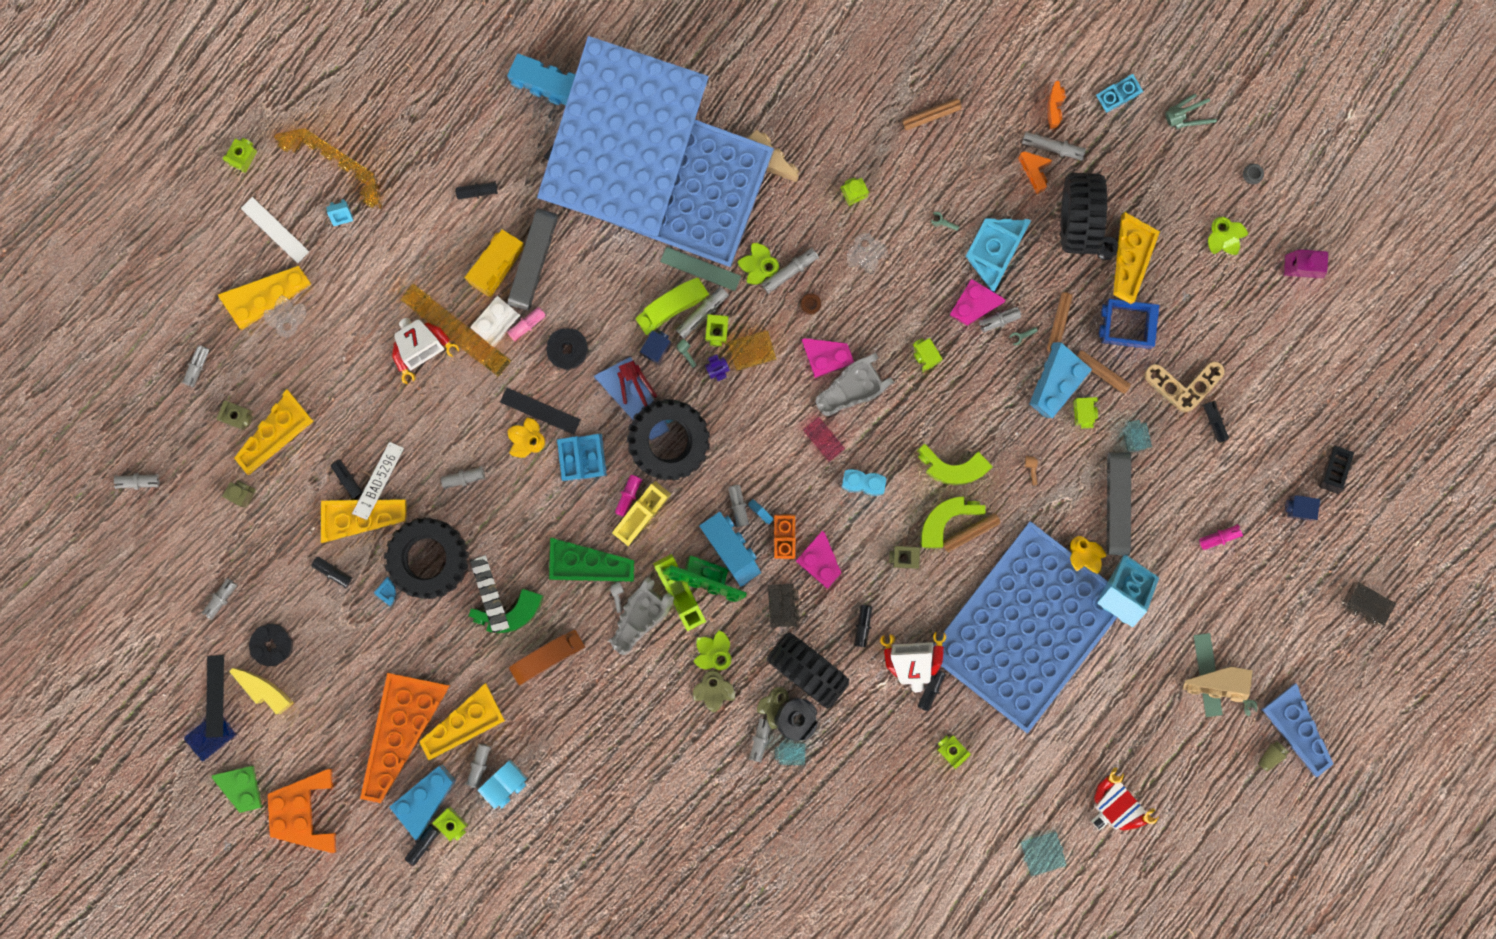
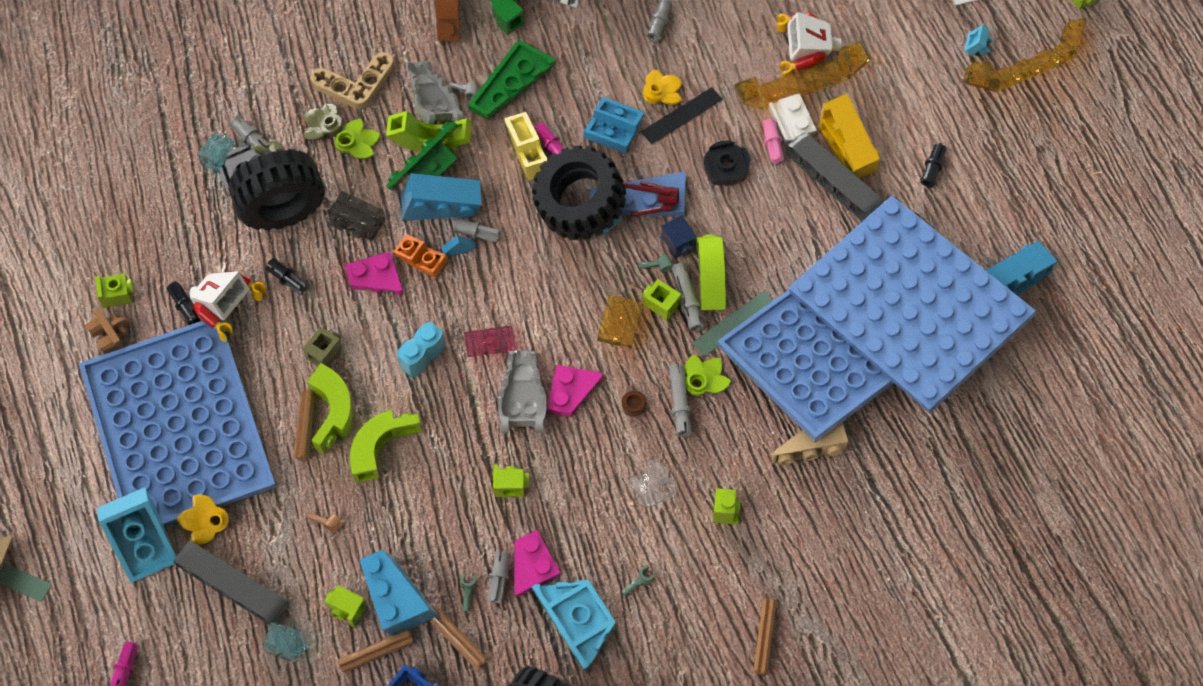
camera: 120 degrees right, 20 degrees down
dark purple gear [705,354,730,381] -> none
none -> medium nougat hips [85,308,130,354]
none -> tan beam [310,52,394,109]

